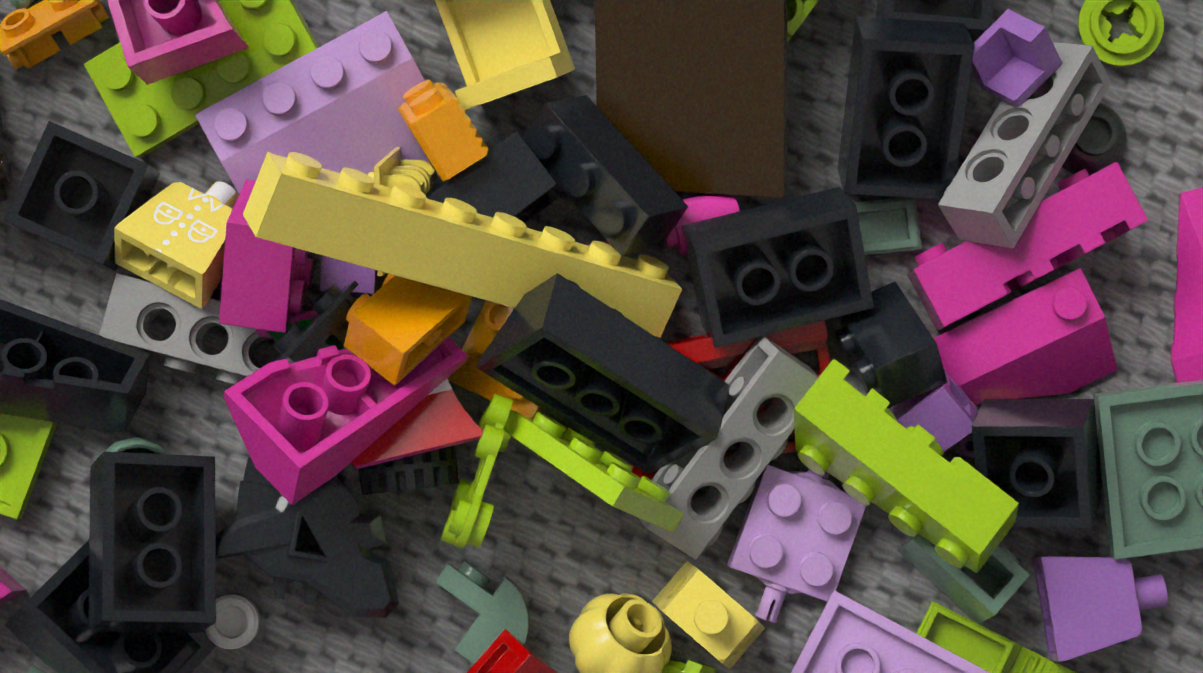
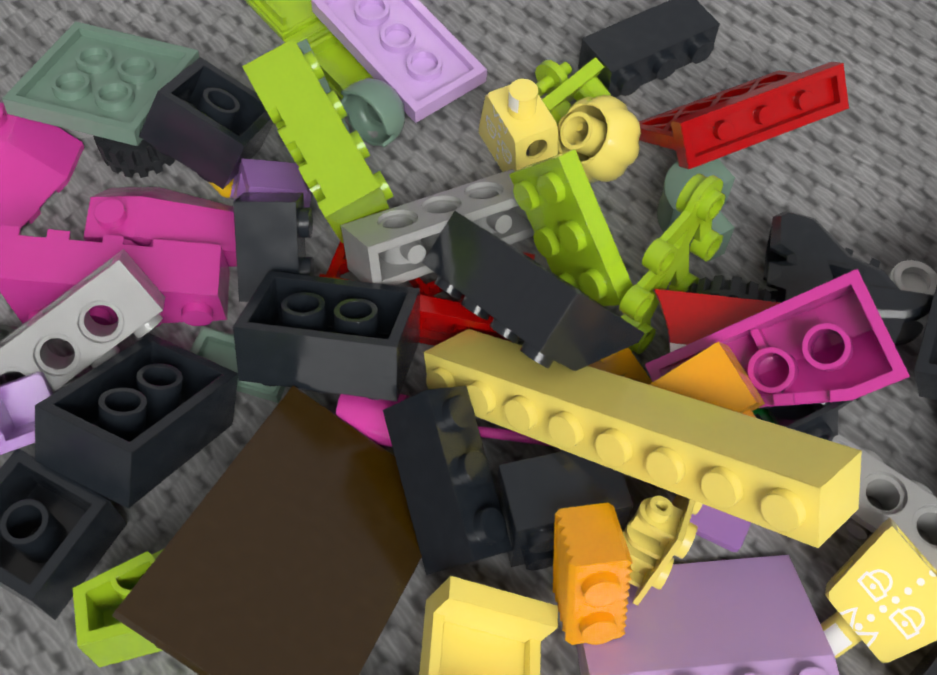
camera: 155 degrees left, 25 degrees down
dark pink brick [219,179,314,333] -> none
lavender plate [727,464,866,623] -> none
medium lavender torso [1032,556,1168,662] -> none
none -> sand green hair [341,78,405,147]

